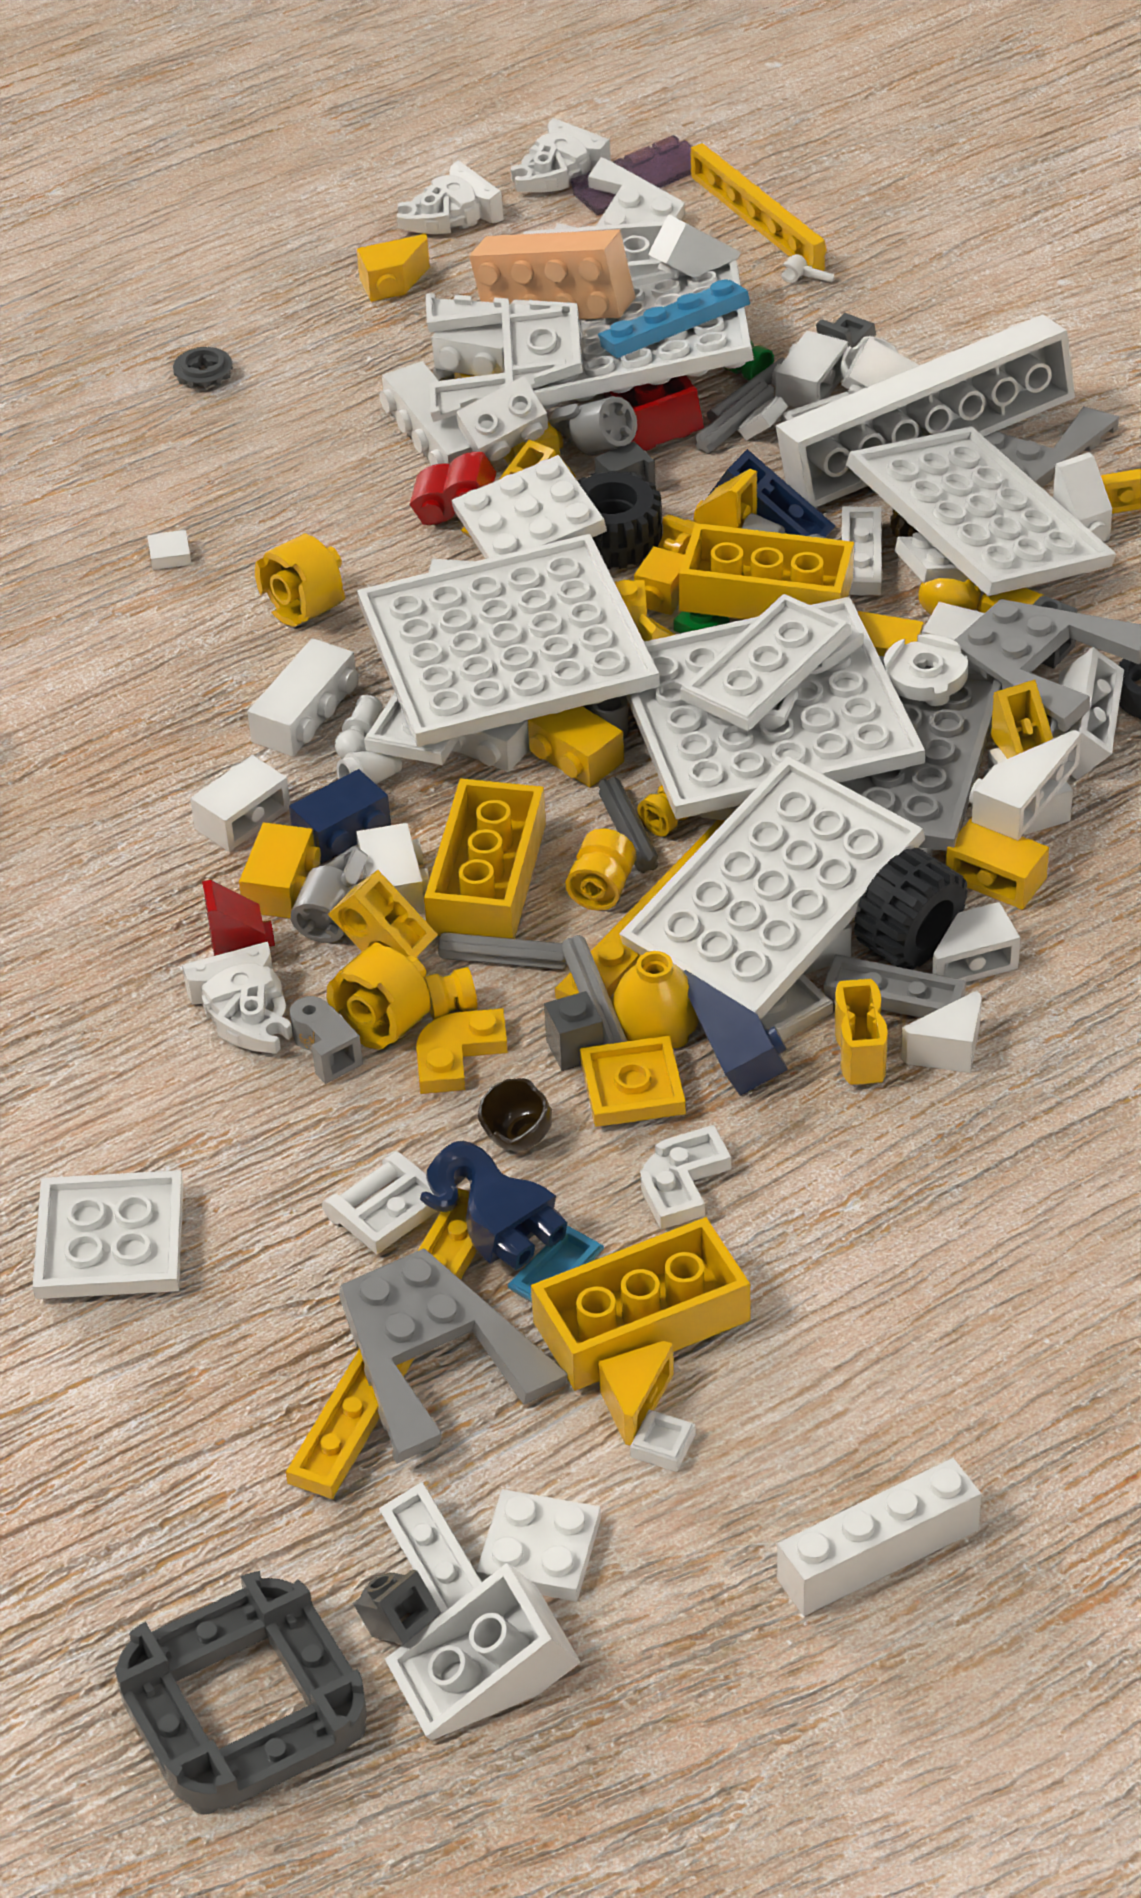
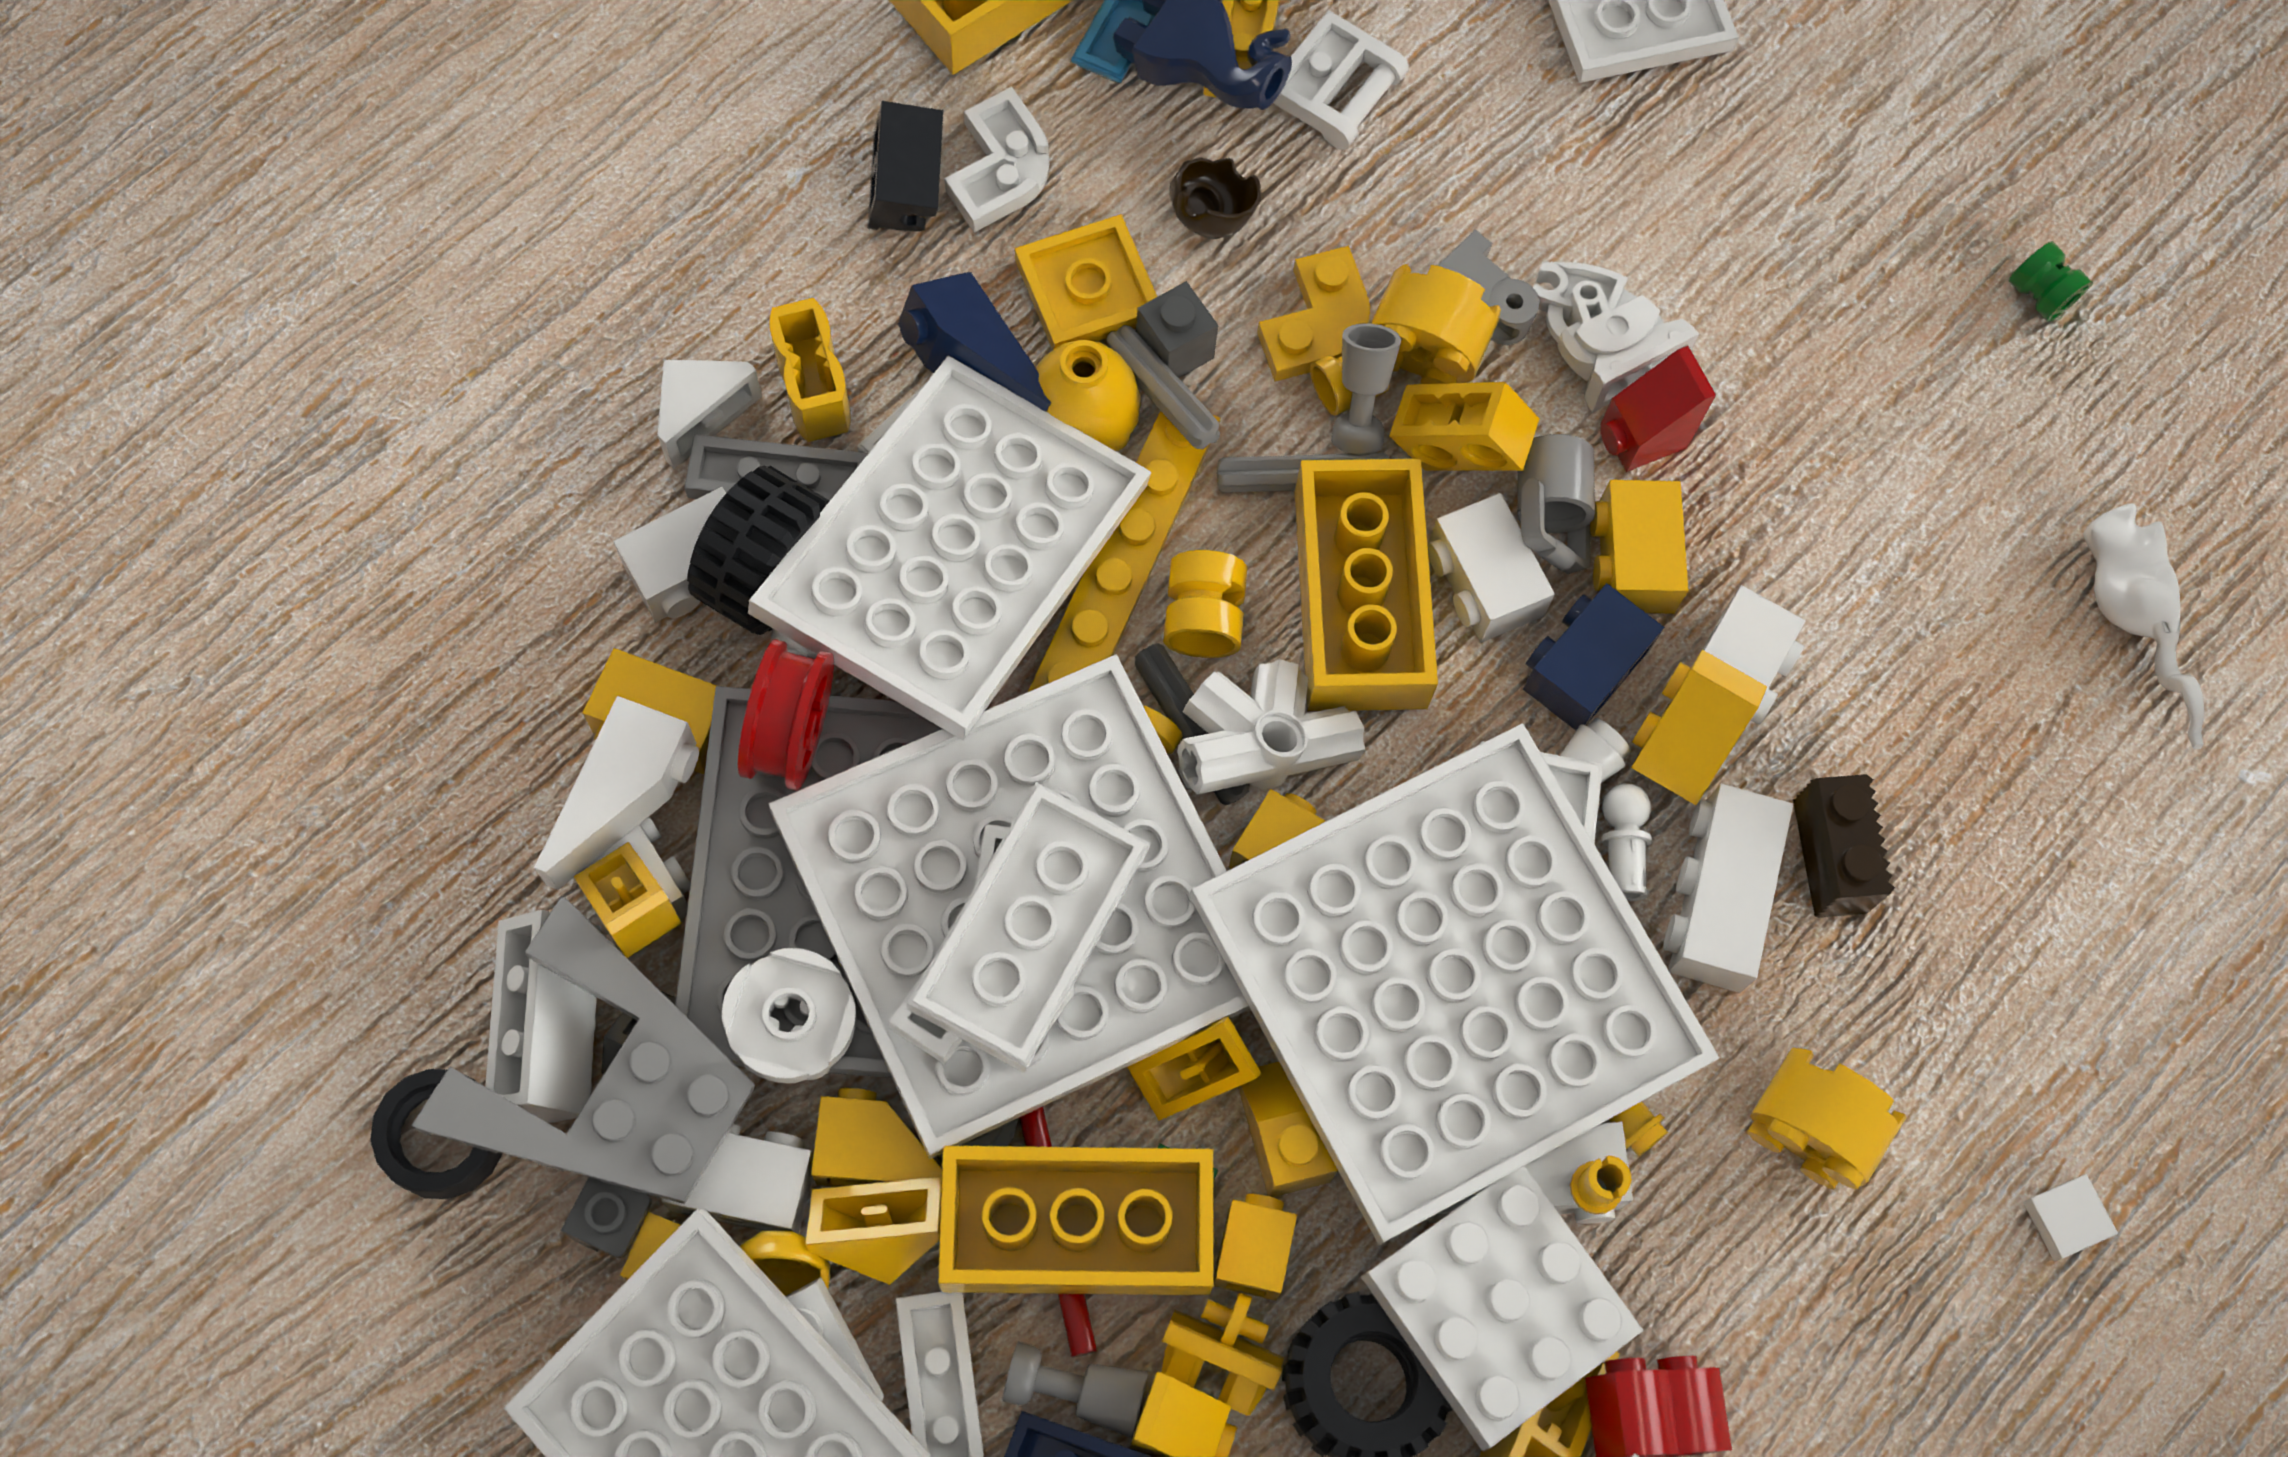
camera: 160 degrees right, 25 degrees up
none -> red wheel [737,639,834,791]
none -> yellow slope [806,1177,942,1285]
none -> black hinge [867,101,943,232]
none -> white piece [1177,659,1365,795]
none -> light grey piece [1331,323,1401,455]
none -> yellow pin [1570,1156,1632,1215]
none -> yellow brick [1631,650,1767,805]
none -> dark brown brick [1793,774,1895,918]

